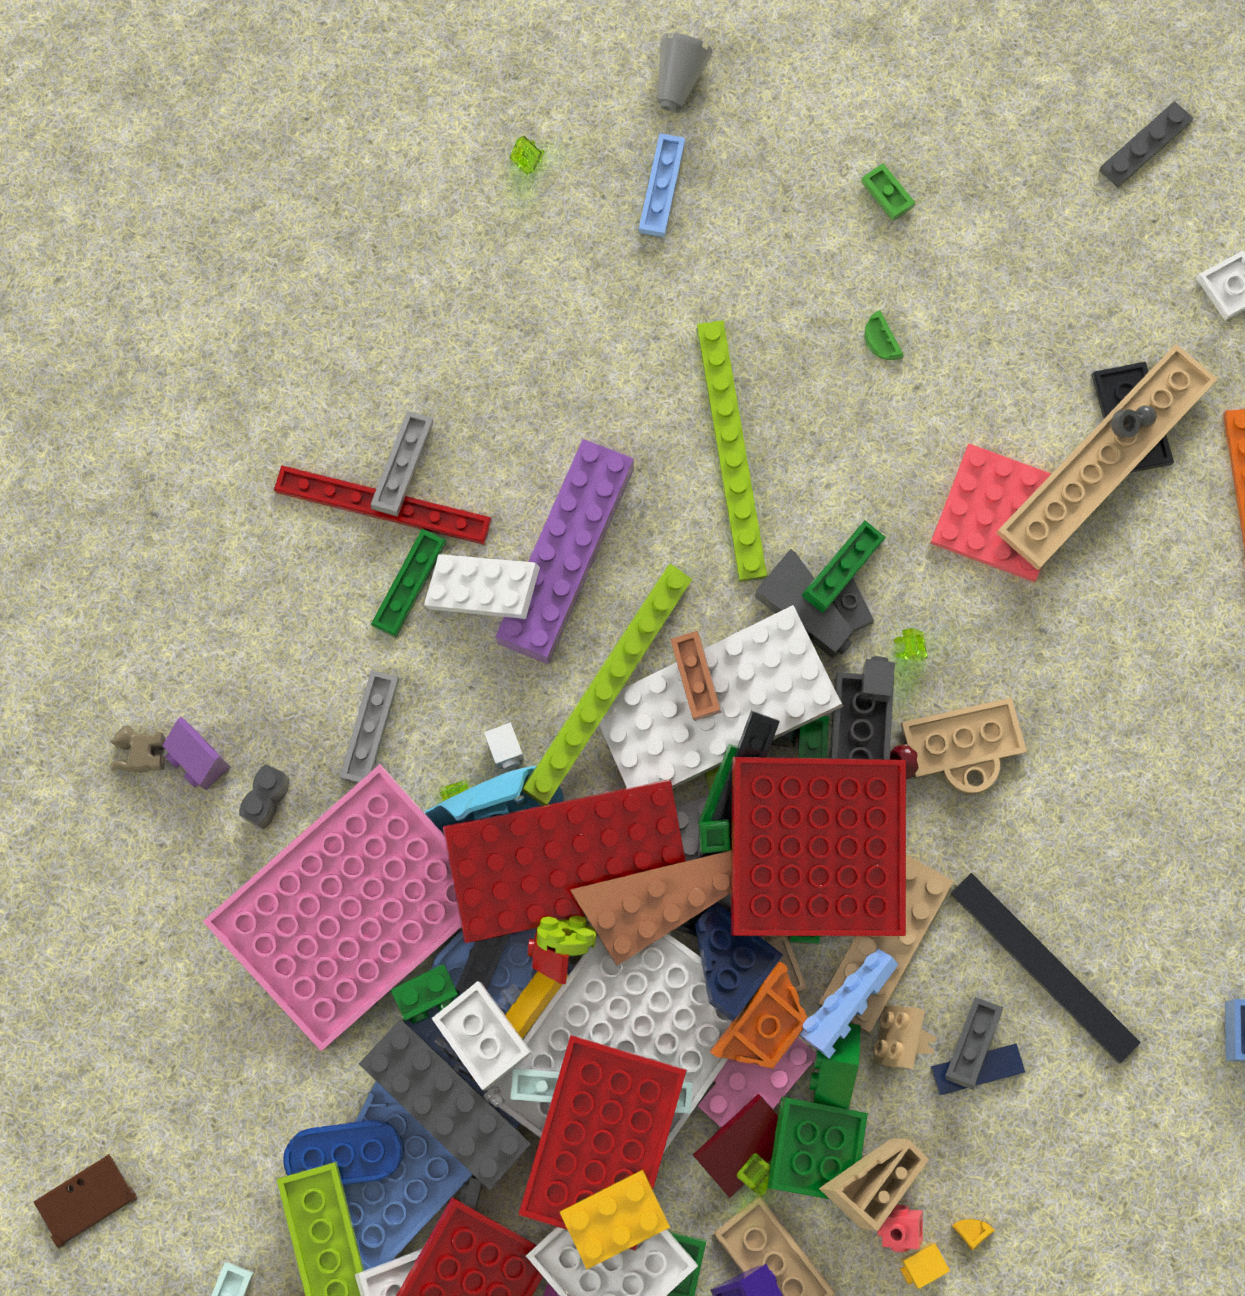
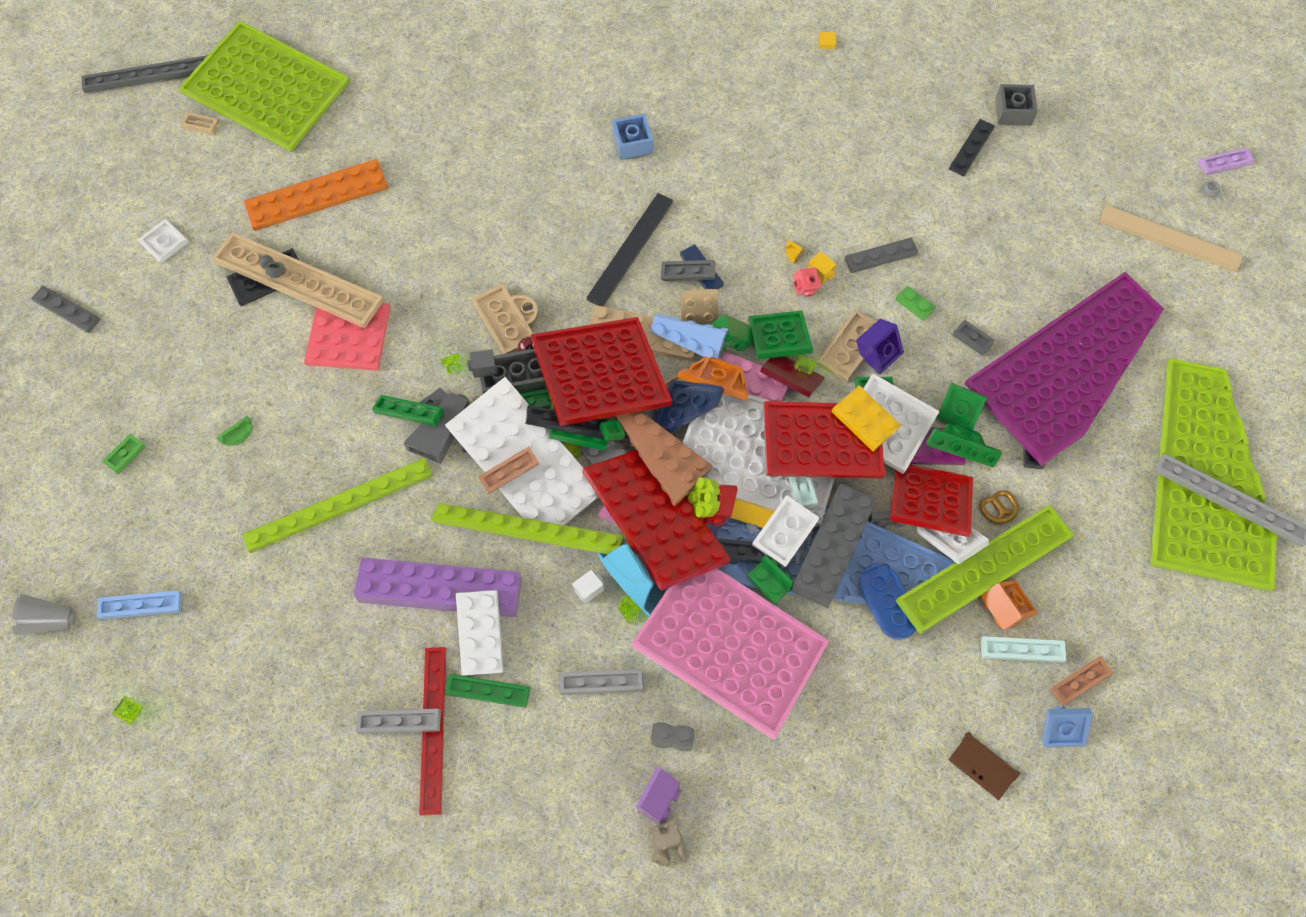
camera: 110 degrees left, 10 degrees down
tan wedge [819,1138,929,1231] -> none

